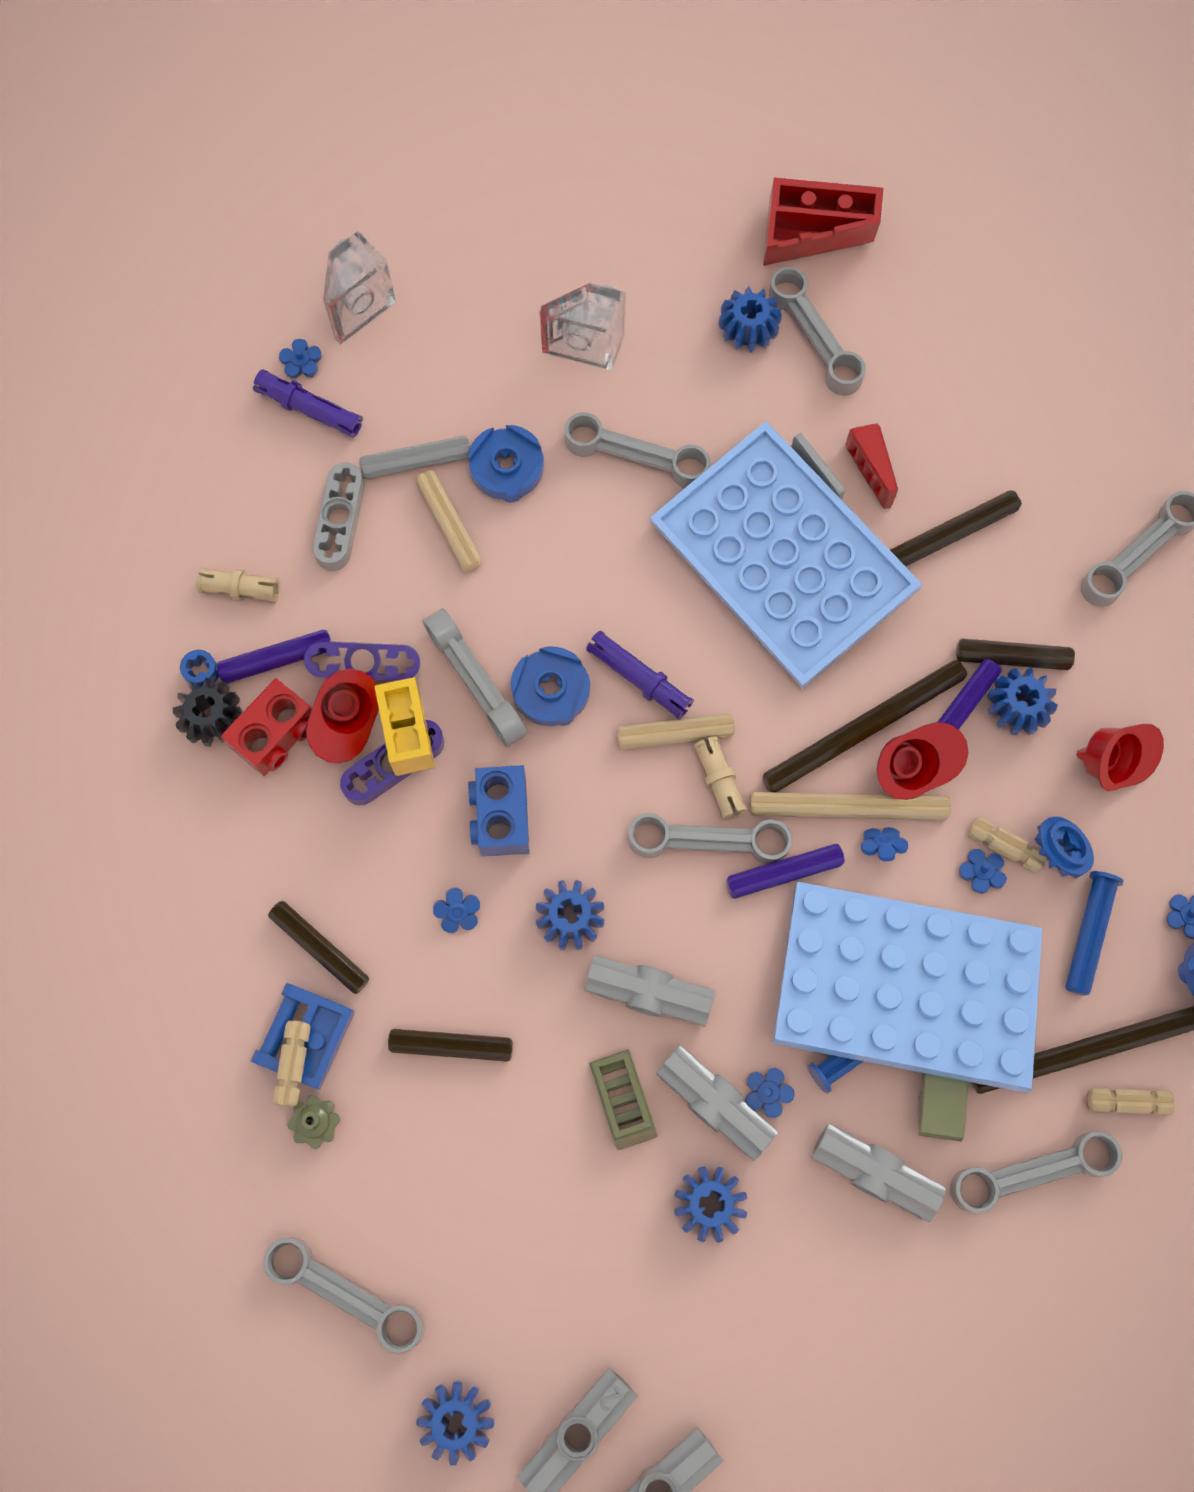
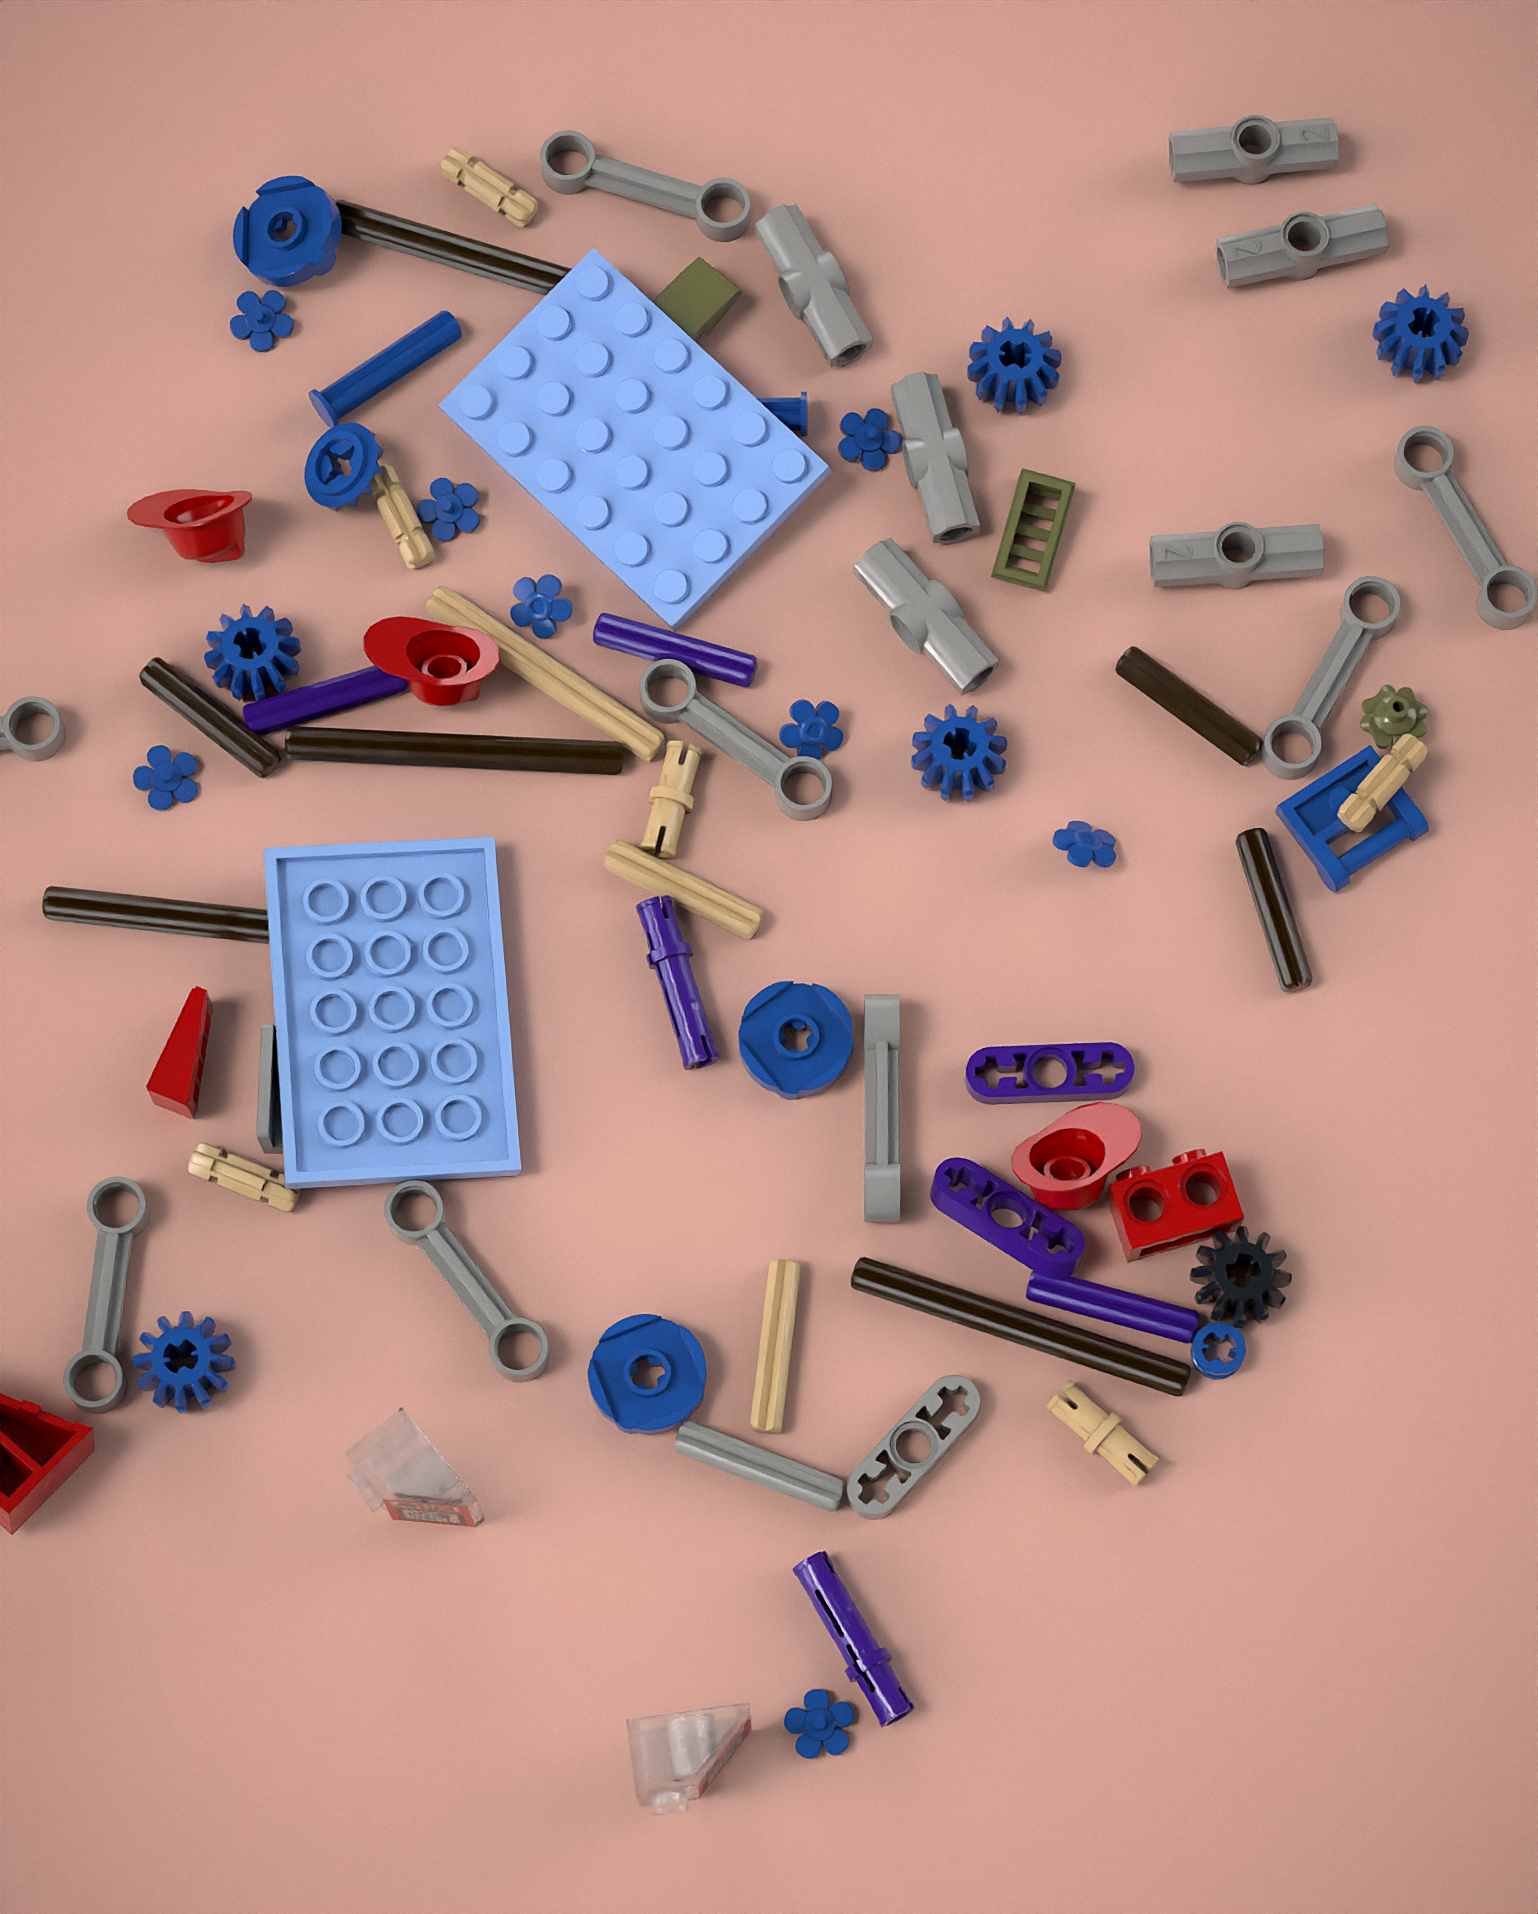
camera: 145 degrees left, 0 degrees up
yellow brick [375,677,435,776] -> none
blue brick [468,765,530,857] -> none
none -> blue plant [133,745,197,811]
none -> tan axle [188,1143,301,1213]
none -> blue plant [779,699,843,760]
none -> dark brown axle [851,1257,1191,1397]
none -> light grey piece [1149,522,1324,590]
none -> light grey piece [1261,576,1400,780]

